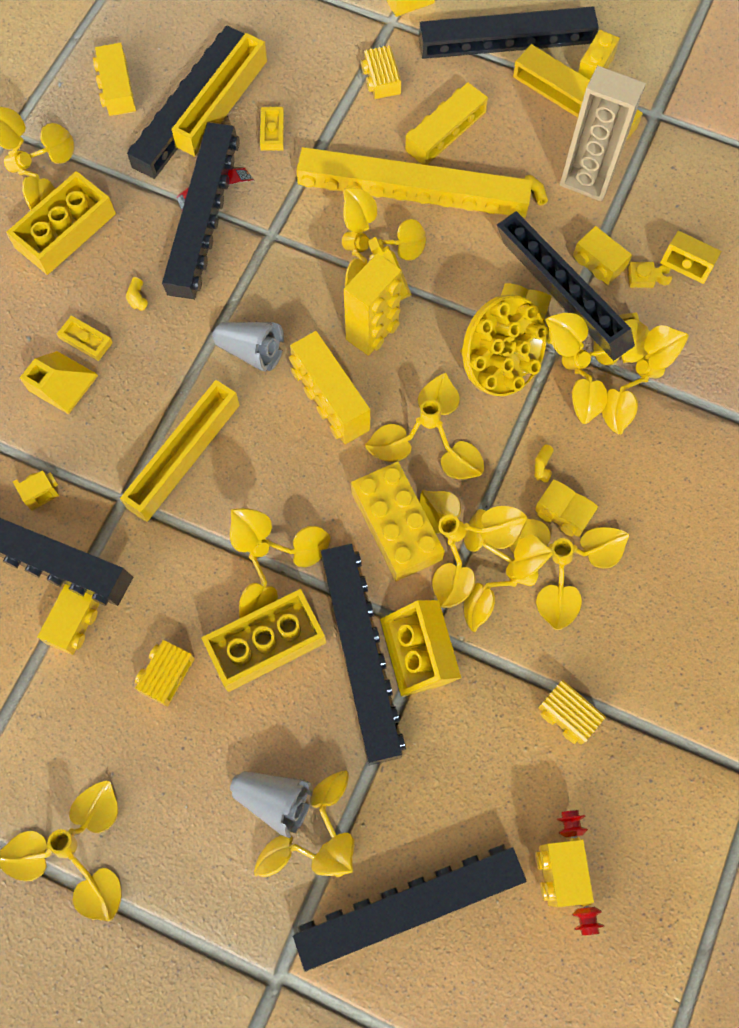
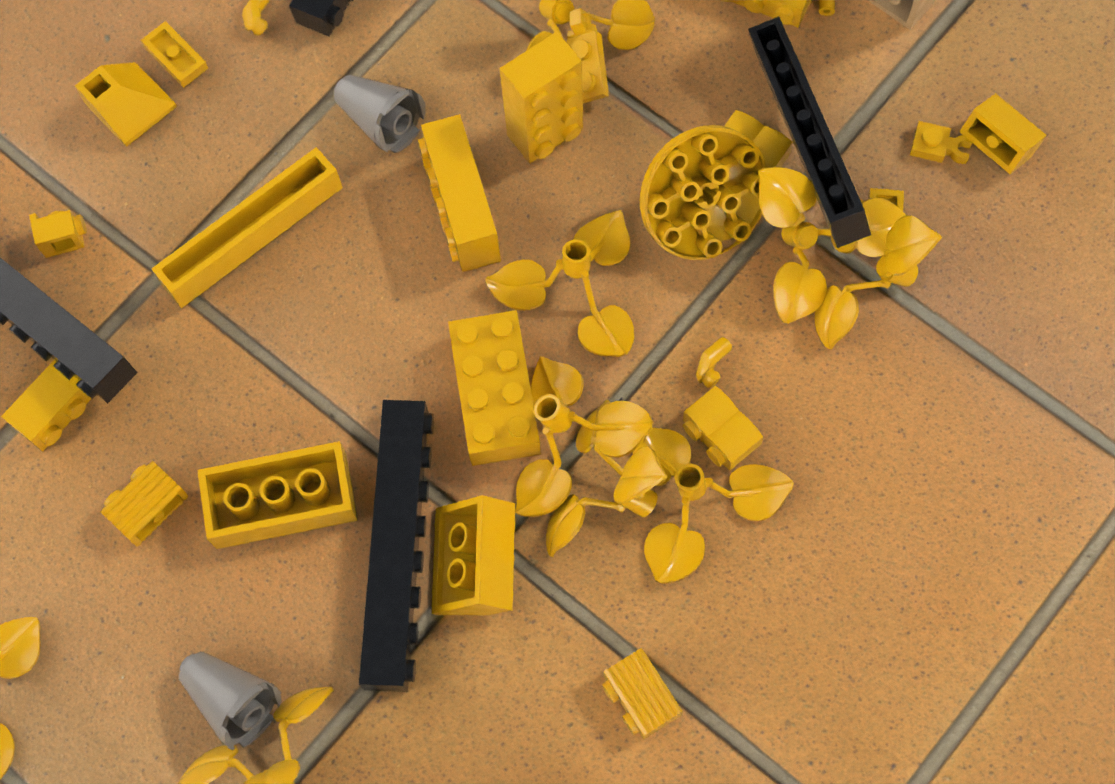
camera: 20 degrees right, 0 degrees up
yellow plant [230,508,330,618] -> none
yellow brick [572,226,632,285] -> none

